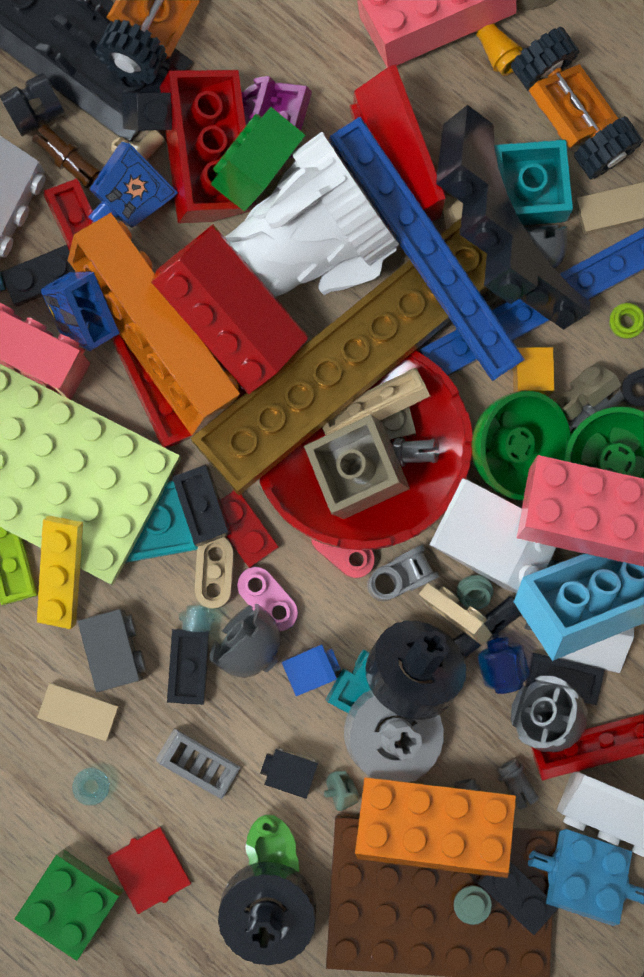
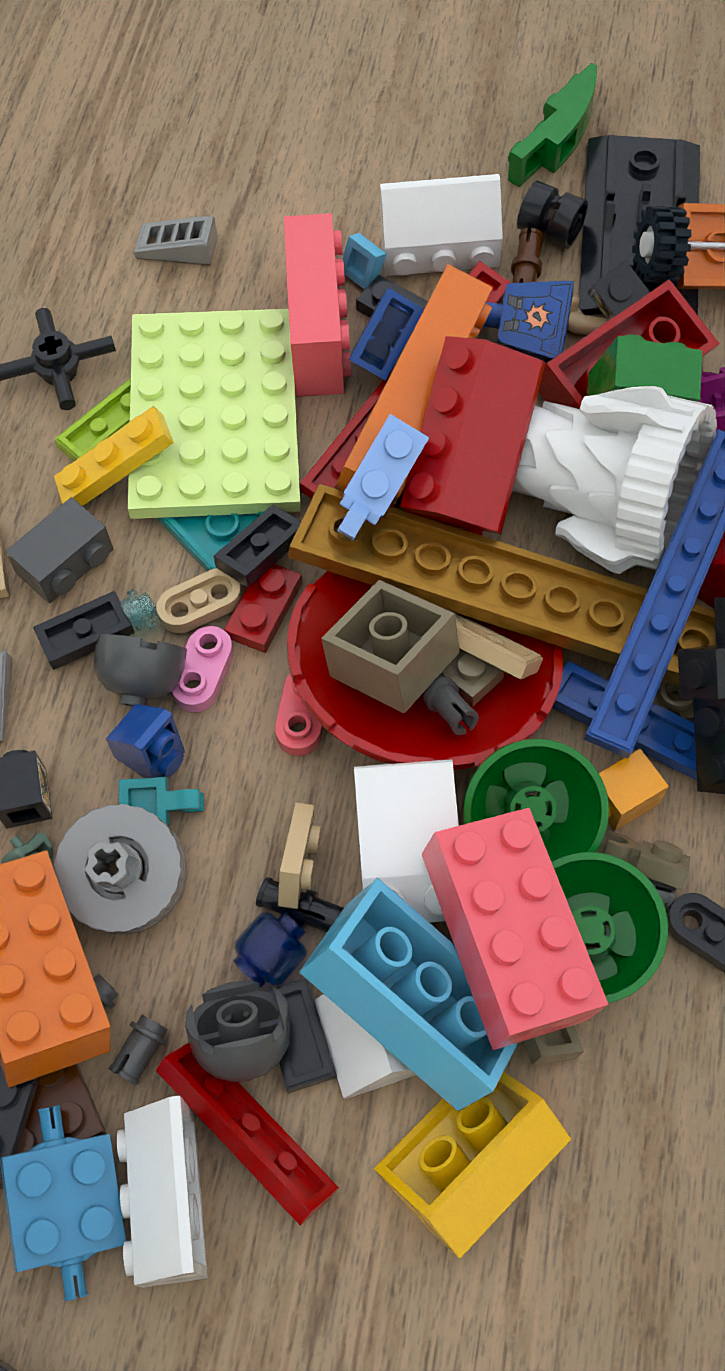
camera: 60 degrees right, 20 degrees down
black piece [365,620,466,720] -> none
light grey piece [367,544,440,602] -> none
sand green plate [456,575,493,610] -> none
none -> light blue hinge [338,414,429,540]

